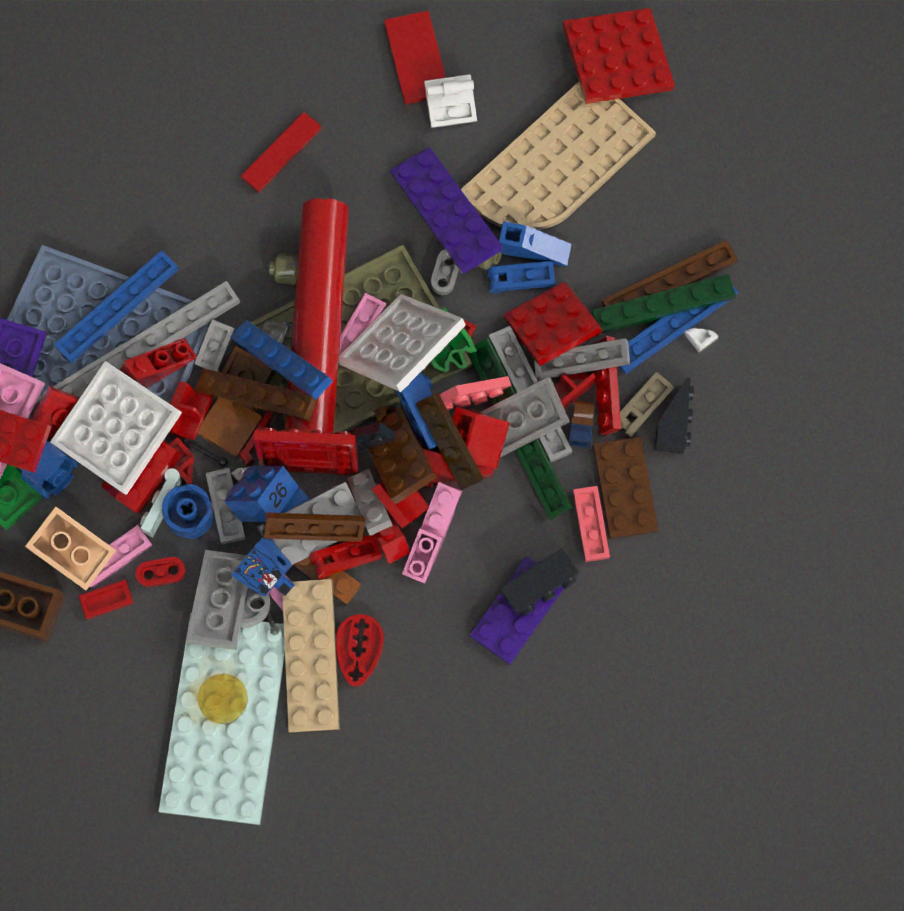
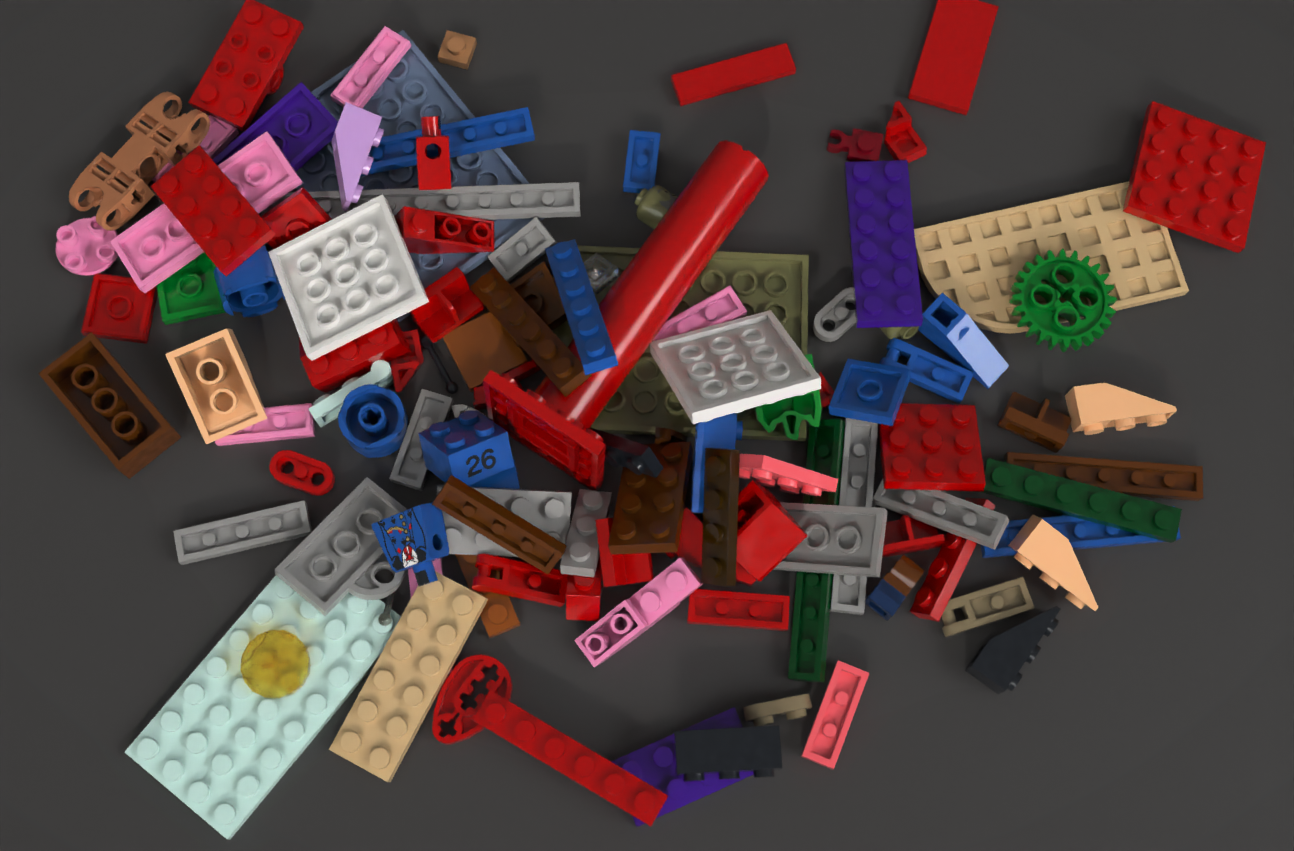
camera: 30 degrees right, 0 degrees up
red tile [78,579,134,620] -> none
white plate [424,75,477,128] -> none
reddish brown plate [593,437,658,539] -> none
white tile [684,328,718,352] -> none
none -> light grey plate [173,500,312,565]
none -> bright pink tile [330,26,411,109]
none -> lavender slope [331,102,384,212]
none -> red torso [415,116,451,190]
none -> medium nougat plate [438,30,477,70]
none -> red plate [473,690,668,826]
none -> blue plate [623,130,661,193]
none -> red plate [687,589,790,631]
none -> dark tan plate [743,694,812,727]
none -> dark red plate [827,128,884,162]
none -> blue plate [829,359,911,426]
none -> red slope [884,100,927,163]
none -> reddish brown panel [997,392,1071,453]
none -> light nougat slope [1008,515,1098,611]
none -> green gear [1009,249,1117,352]
none -> light nougat slope [1065,382,1177,435]

